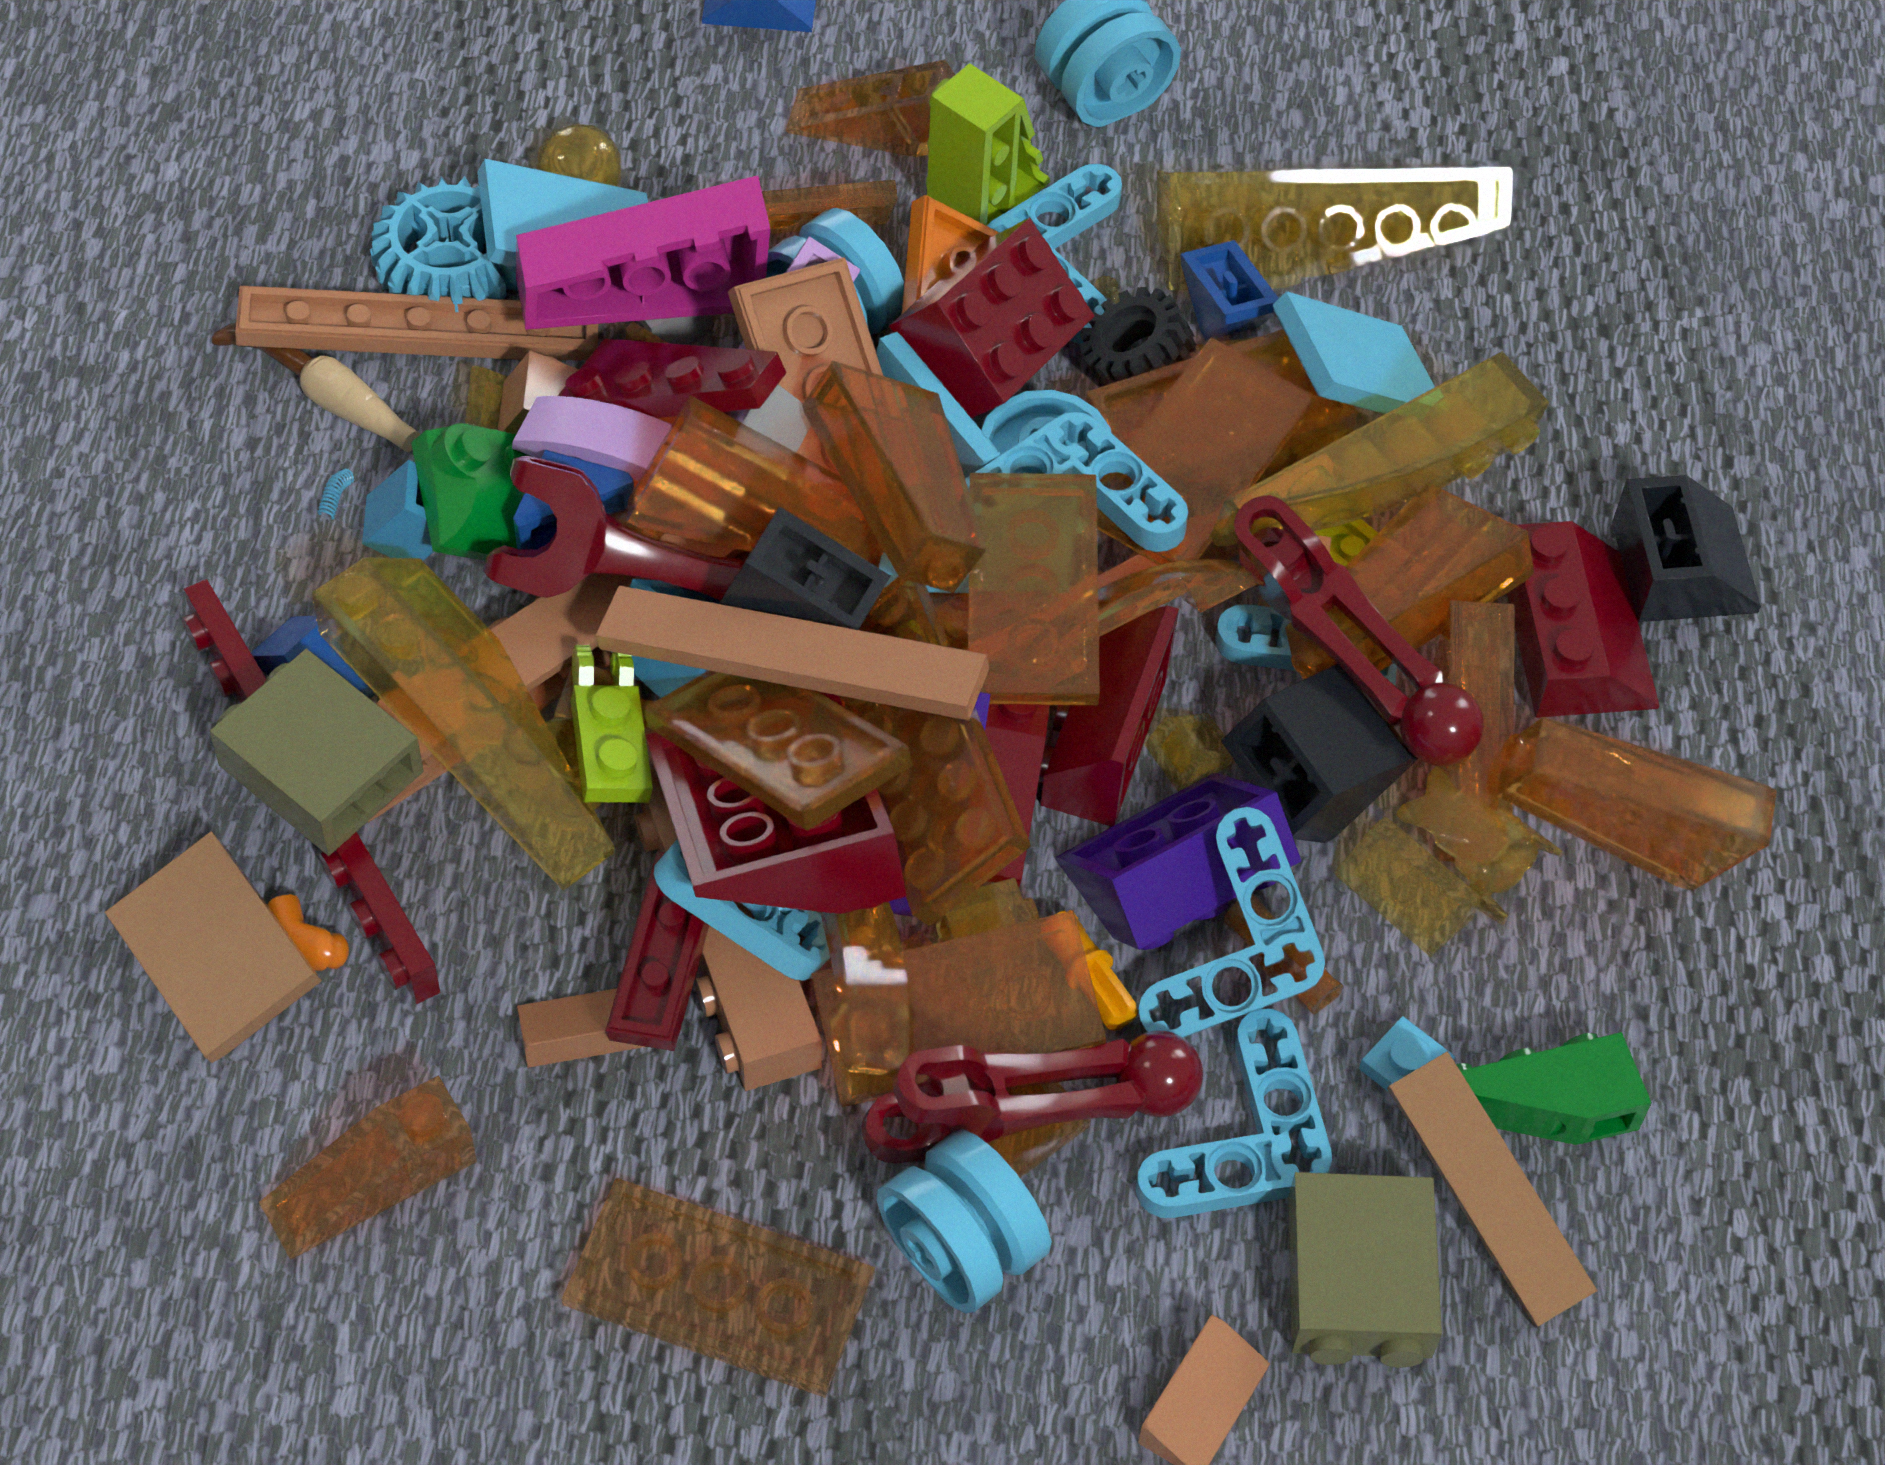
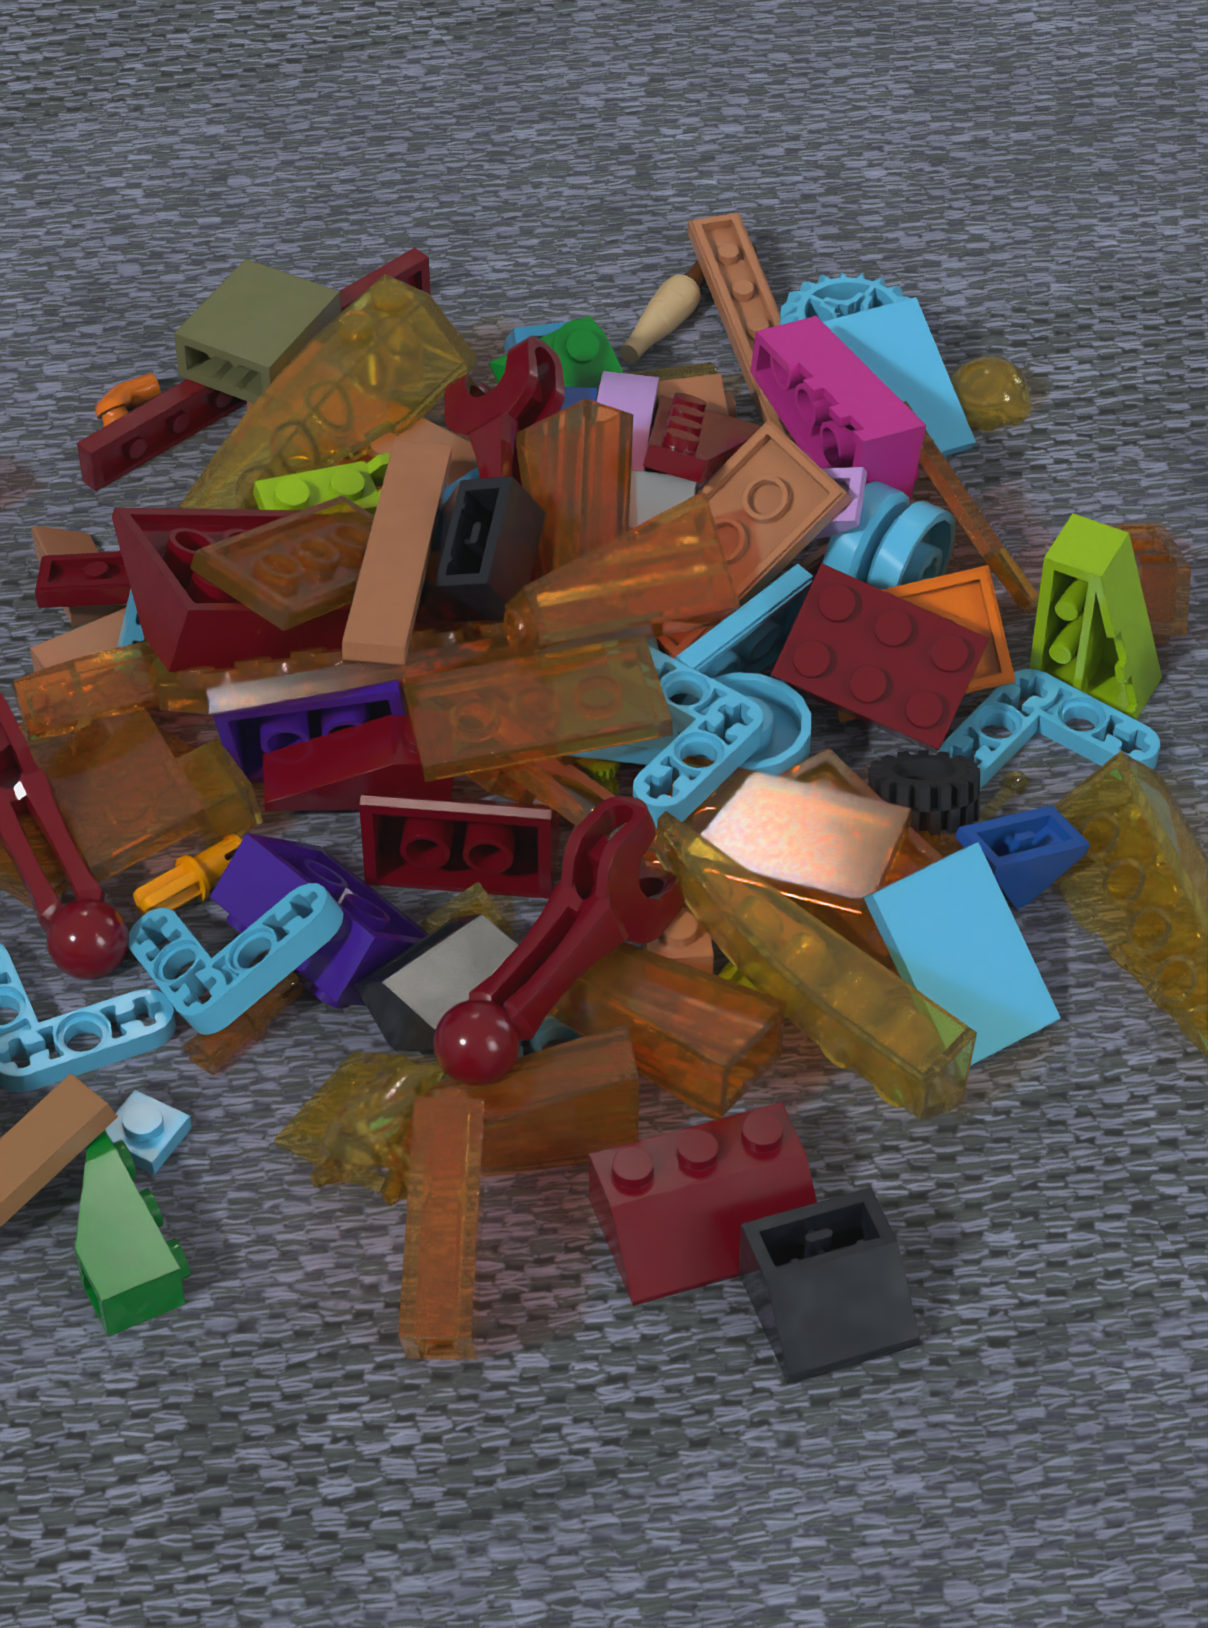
camera: 80 degrees right, 10 degrees down
medium nougat tile [105,831,322,1063] -> none

